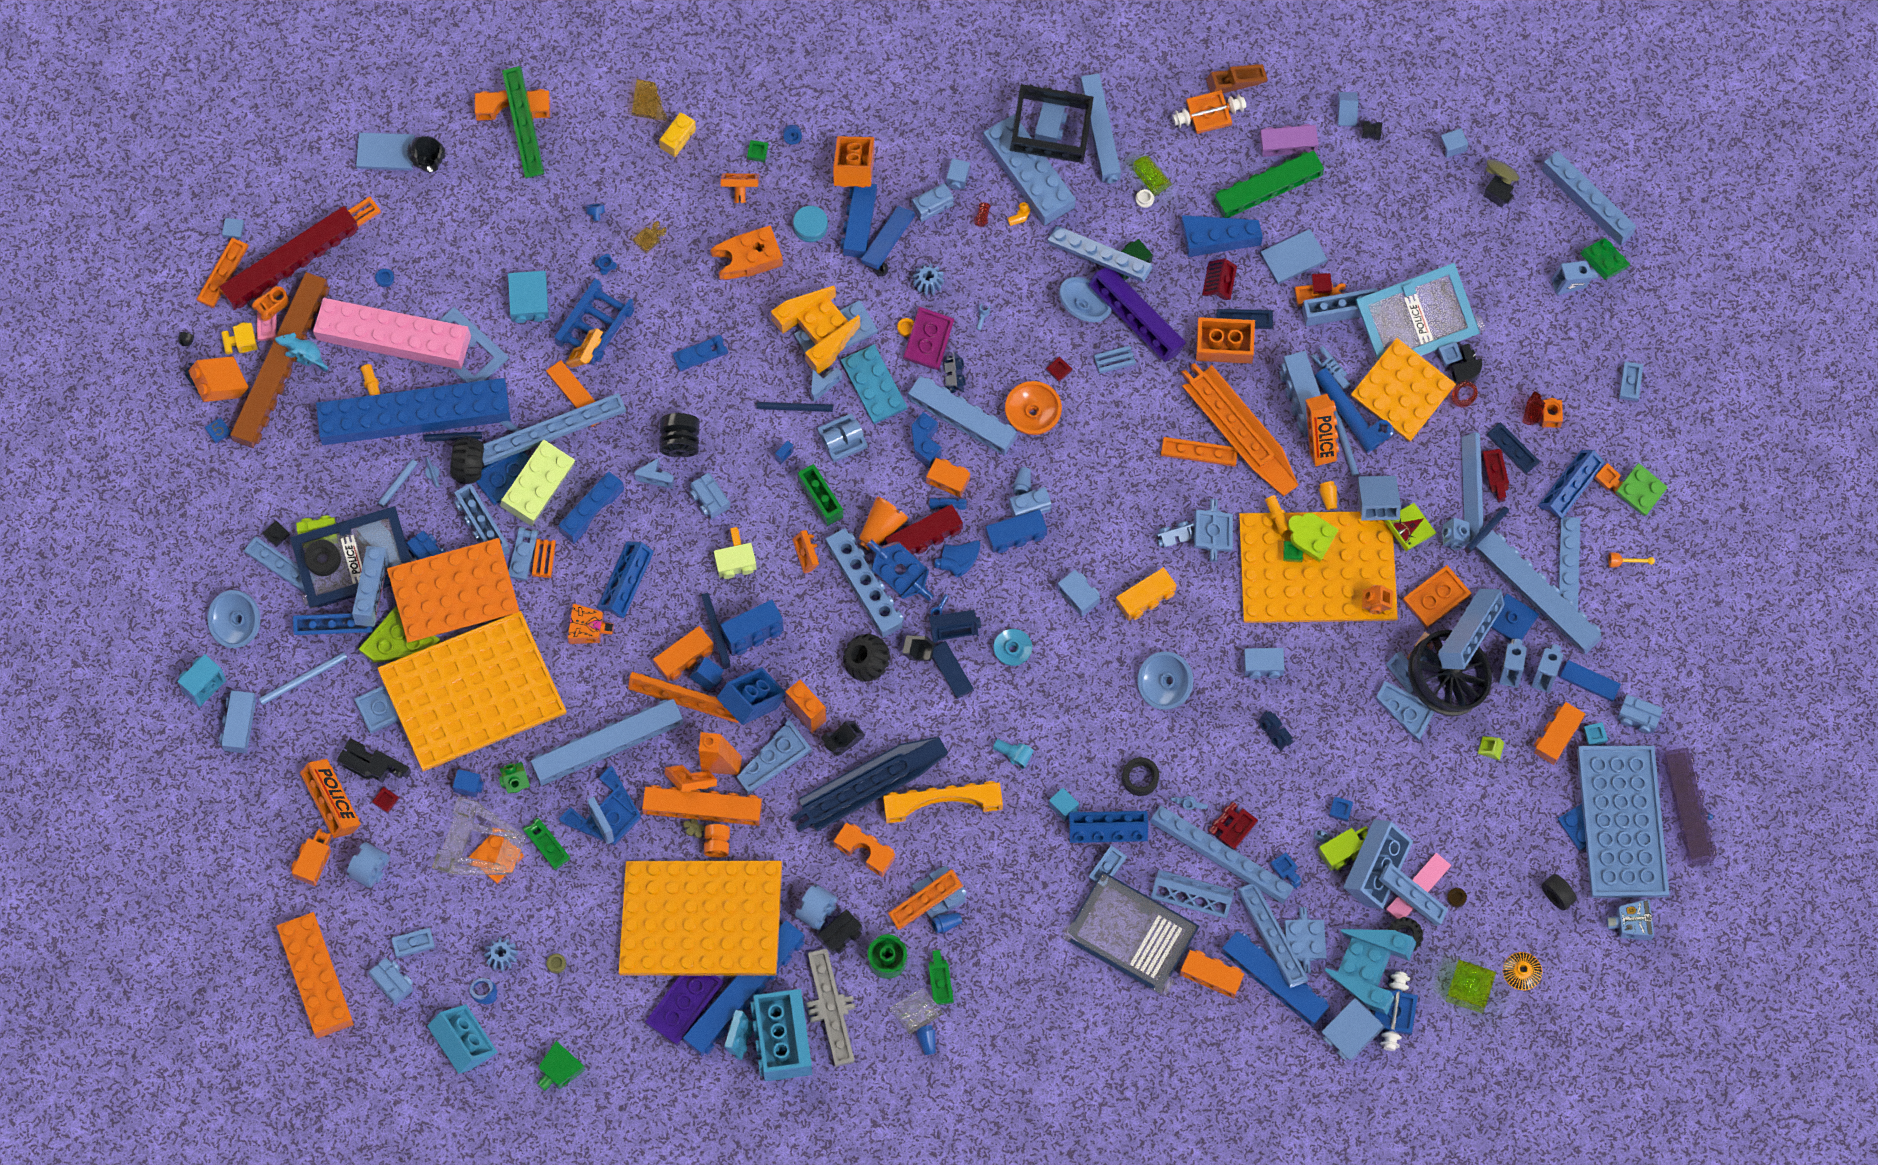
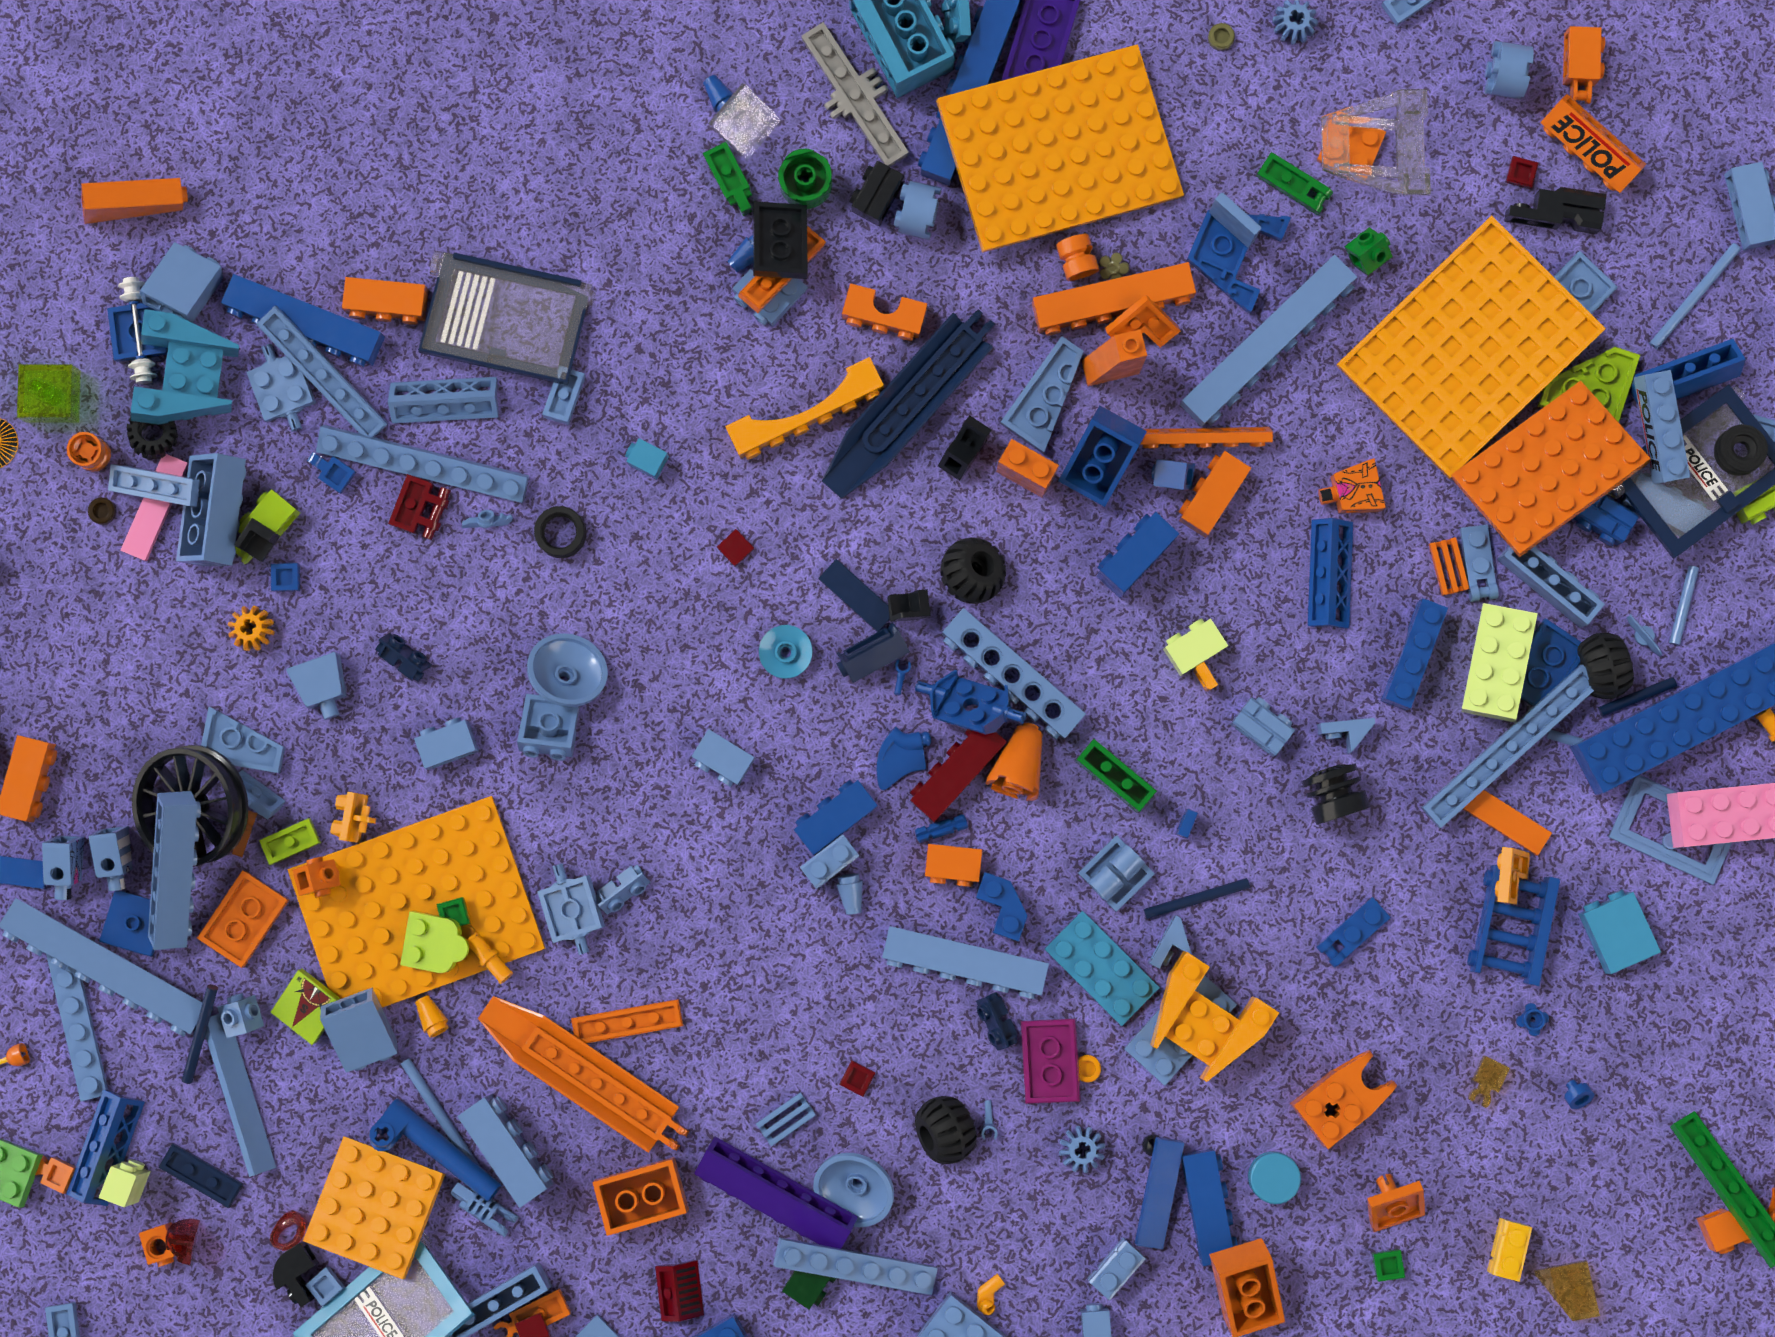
camera: 165 degrees right, 15 degrees up
blue brick [453,769,484,798] -> none
dark blue tile [701,592,731,669] -> none
blue tile [783,125,802,145] -> none
orange plate [792,530,819,573] -> none
clear red pin [974,202,991,227] -> none
dark azure pin [993,739,1034,769] -> none
orange dish [1005,381,1062,435] -> none
blue brick [1069,811,1148,843] -> none
light orange brick [1115,567,1177,621] -> none
dark blue tile [1216,309,1273,329] -> none
orange brick [1305,394,1339,467] -> none
medium blue rock [1314,829,1330,843] -> none
lime slope [1477,736,1504,760] -> none
dark red hinge [1482,449,1509,502] -> none
none -> orange wheel [67,432,111,472]
none -> orange slope [81,178,188,224]
none -> yellowish green brick [99,1159,151,1207]
none -> light orange gear [228,606,275,651]
none -> black panel [234,518,280,562]
none -> lime plate [259,818,321,865]
none -> medium blue torso [286,652,347,720]
none -> light orange hips [330,792,376,843]
none -> medium blue plate [517,694,580,761]
none -> dark red tile [717,529,754,567]
none -> black plate [753,201,808,279]
none -> black wheel [915,1096,977,1164]

